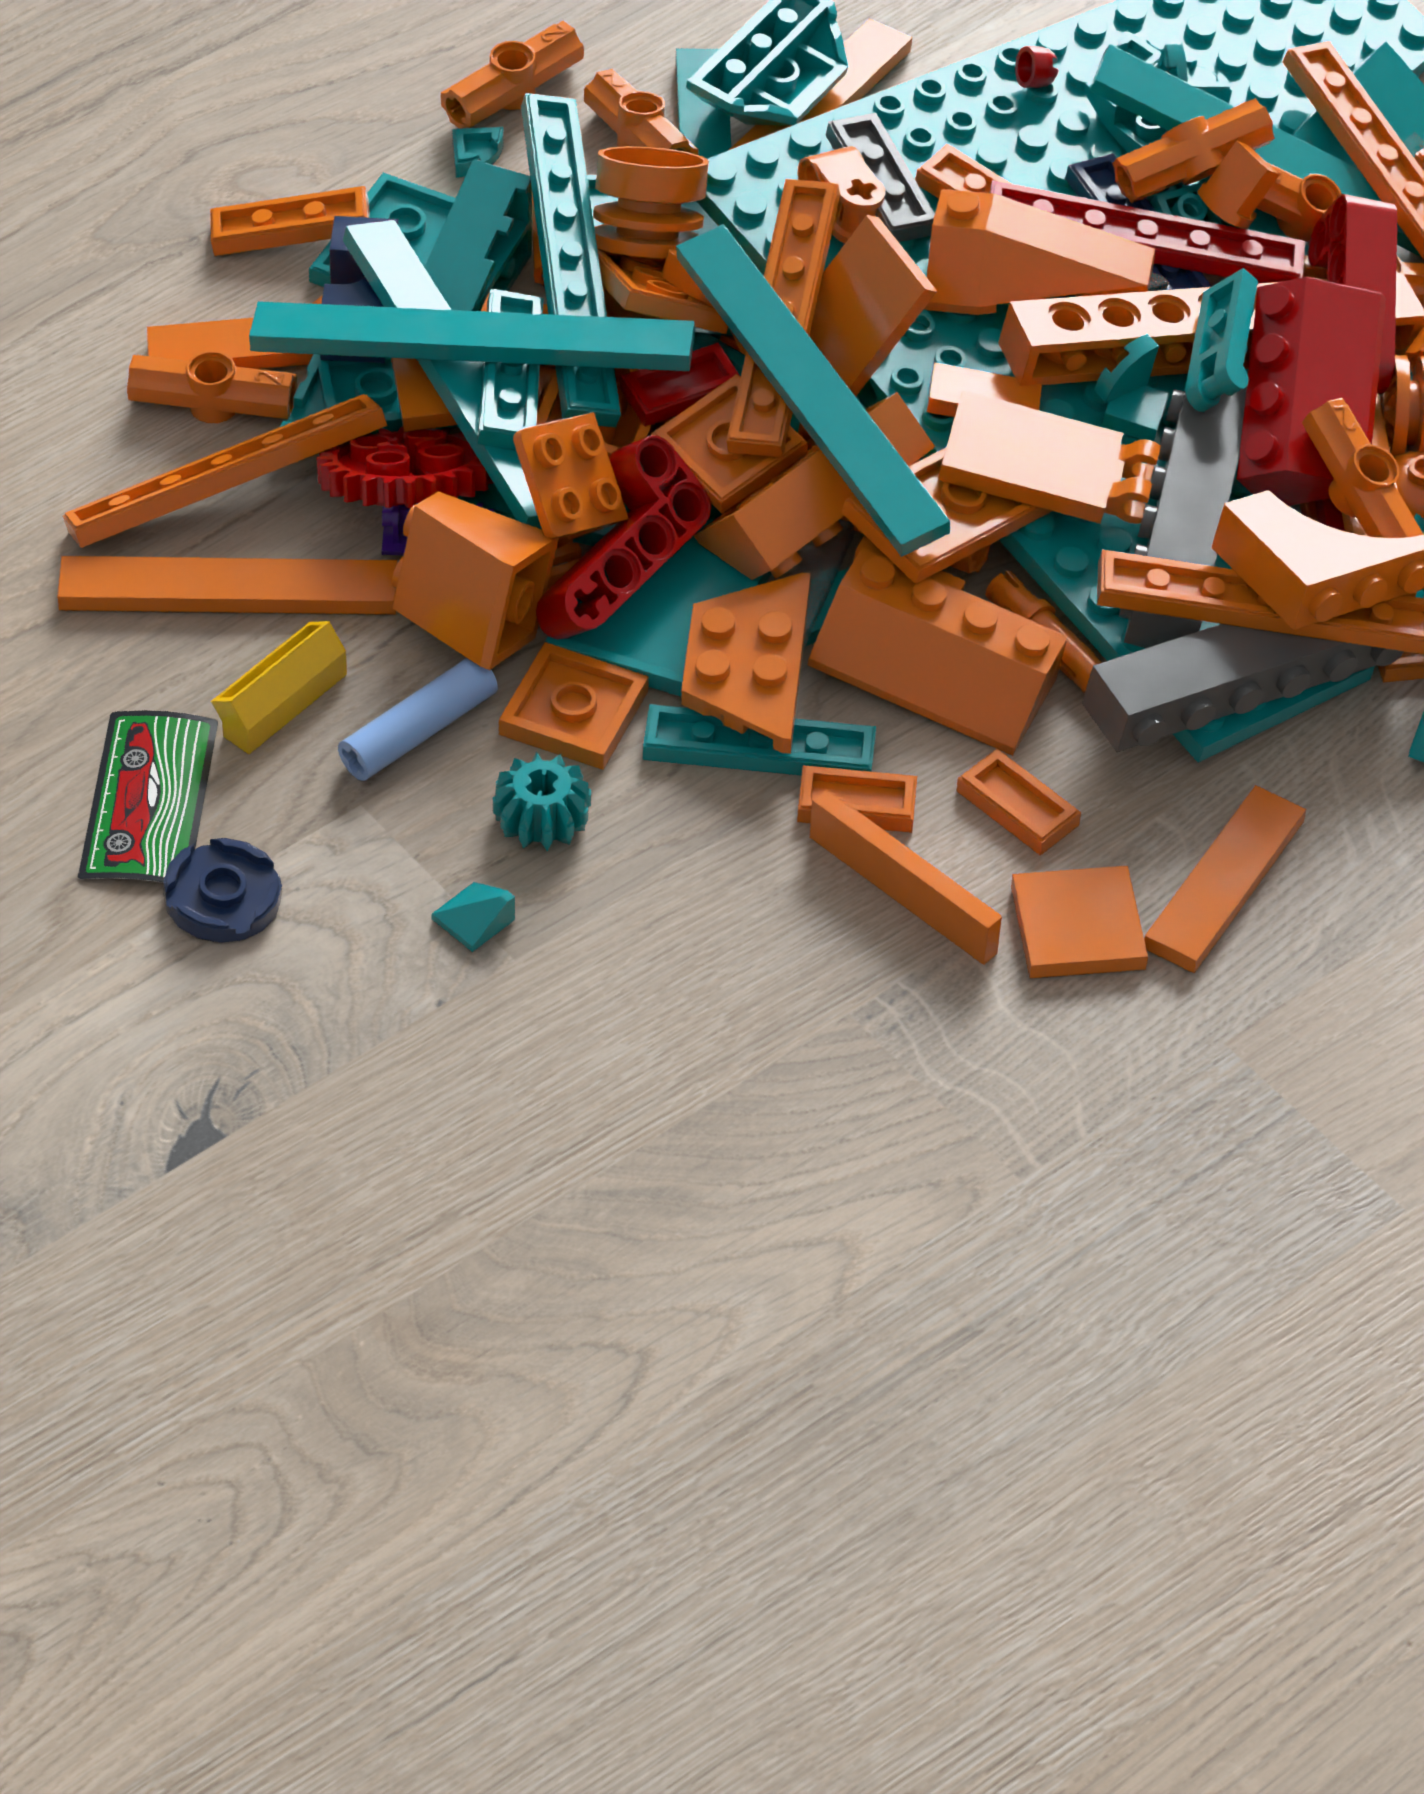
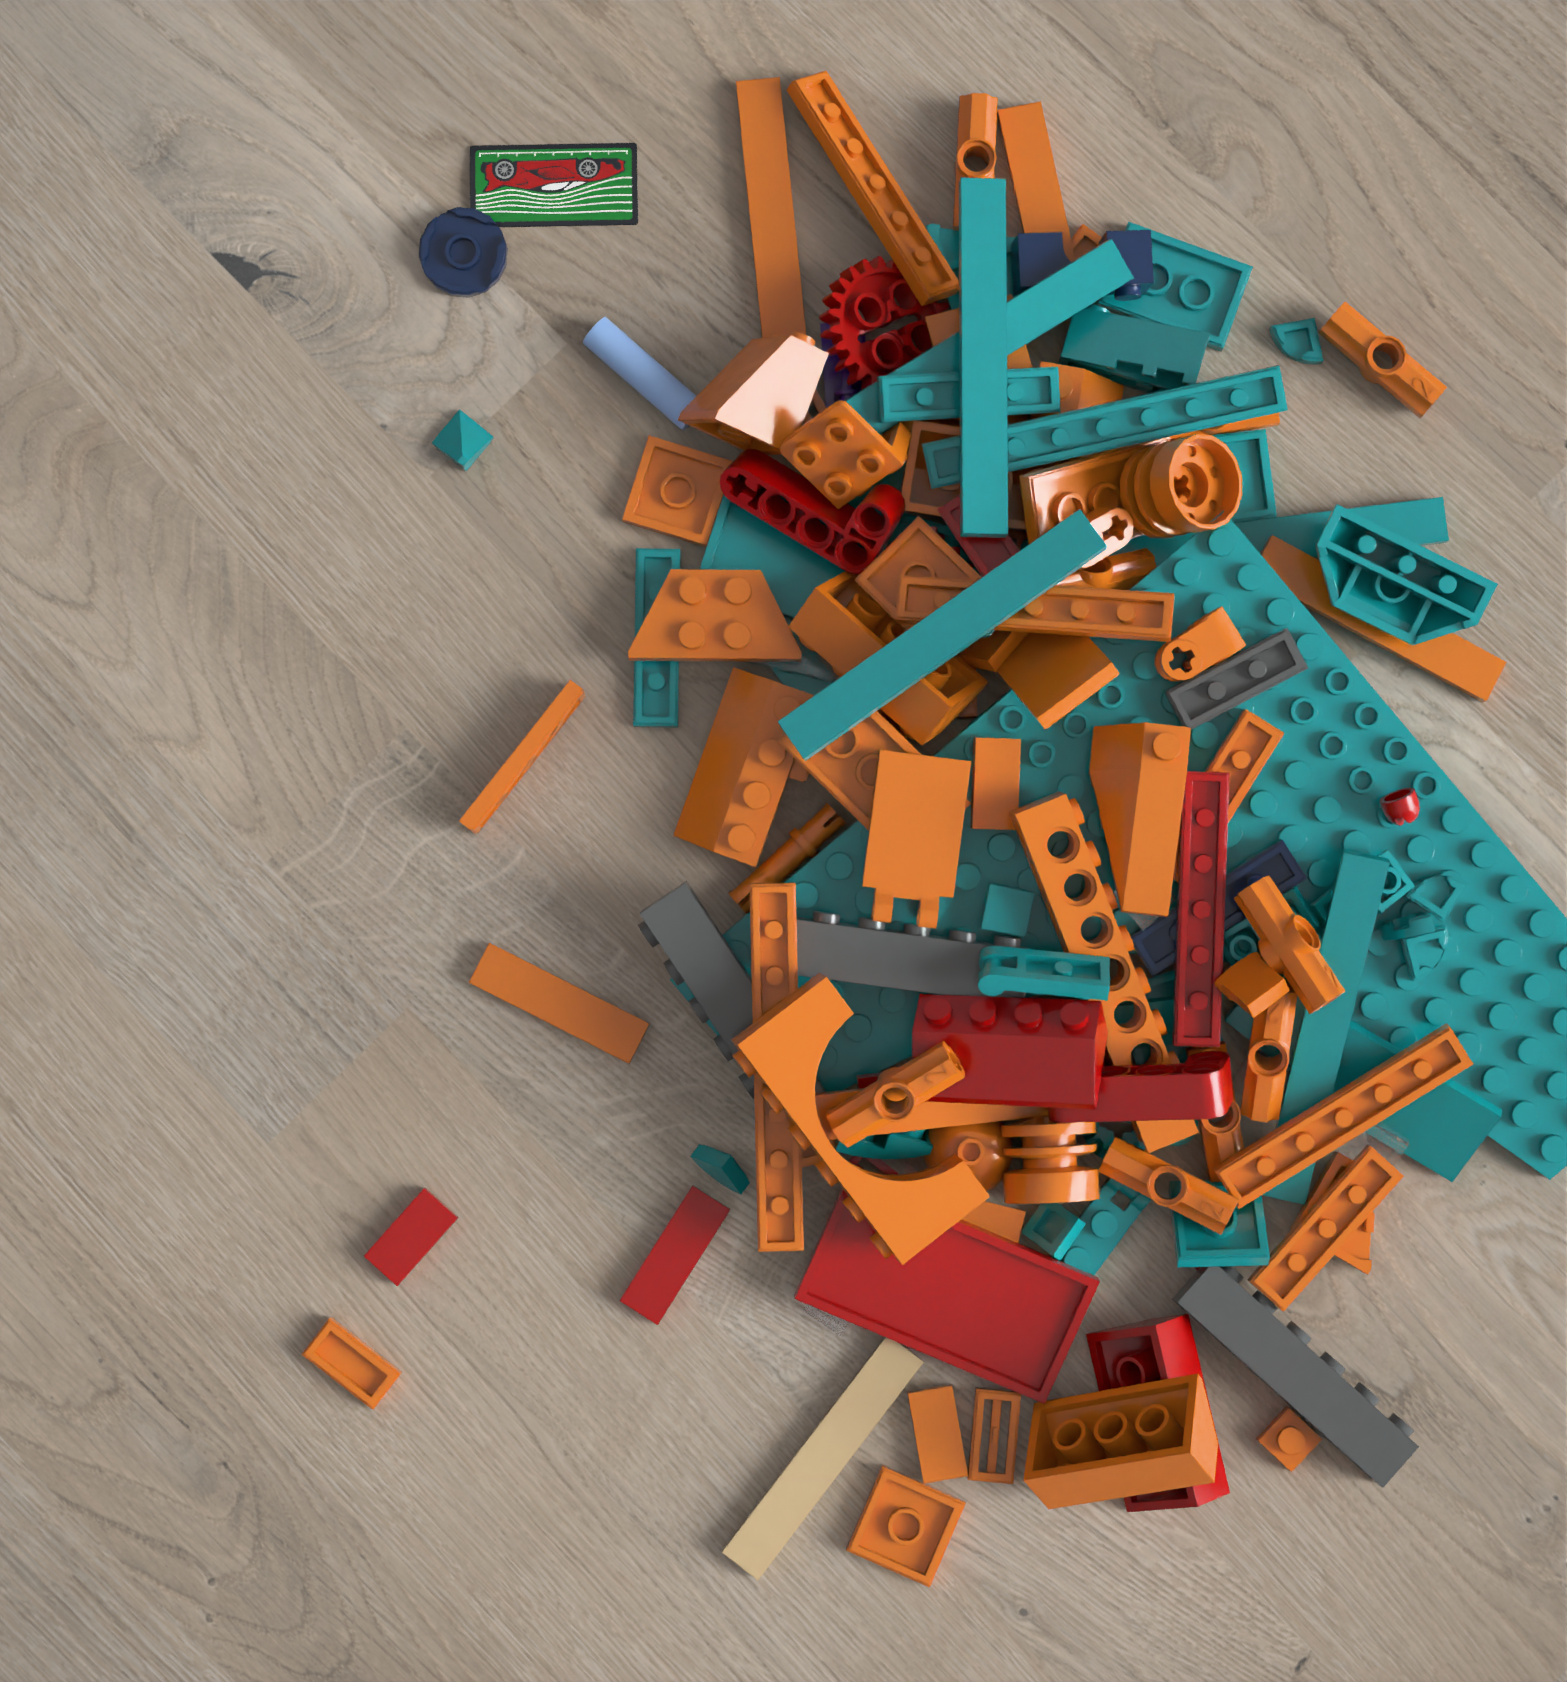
camera: 85 degrees right, 35 degrees up
orange tile [210,186,369,256] -> none
yellow piece [211,621,347,754] -> none
teal gear [493,752,591,851] -> none
orange piece [584,69,699,155] -> none
orange tile [797,765,917,833] -> none
orange tile [956,749,1081,856] -> none
orange tile [1011,865,1148,978] -> none
teal tile [1094,334,1159,403] -> none

